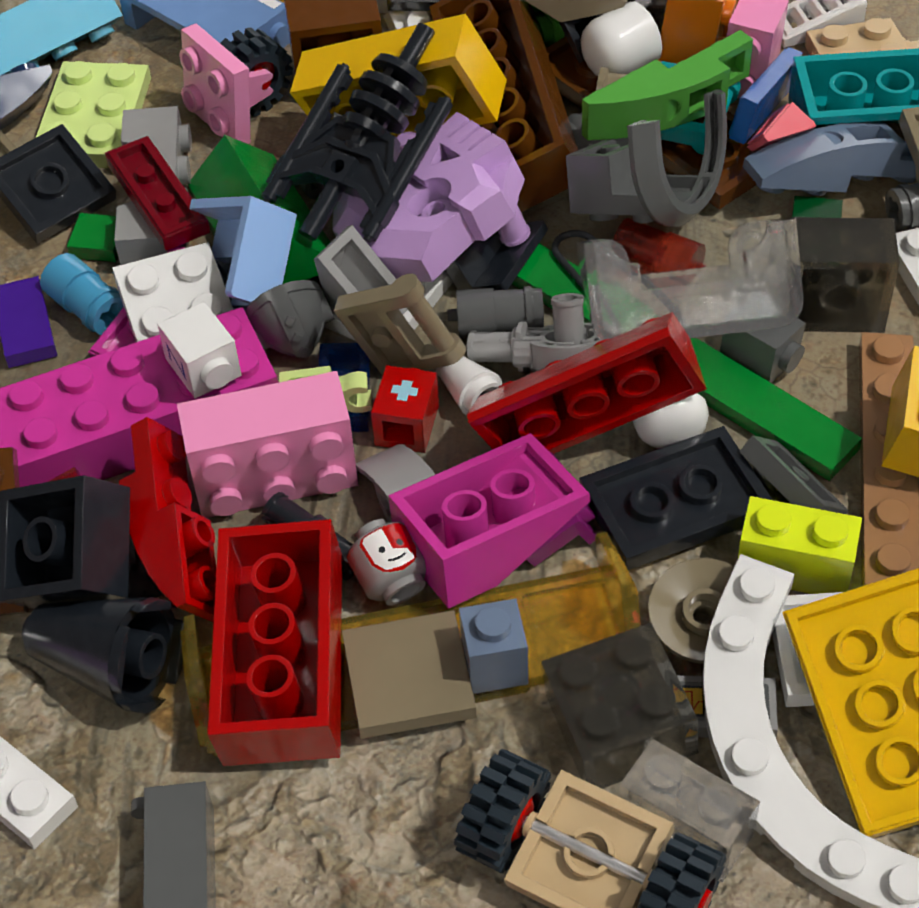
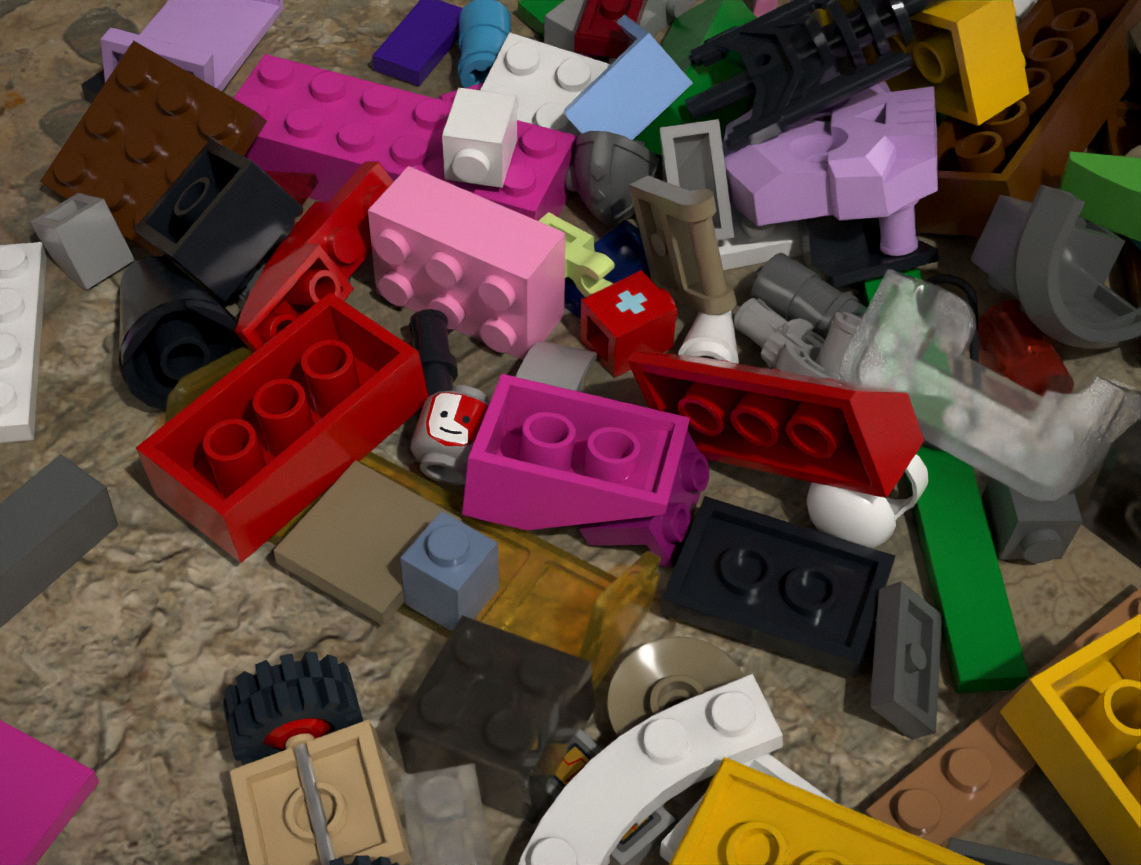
camera: 40 degrees right, 0 degrees up
neon yellow brick [738,496,862,594] -> none

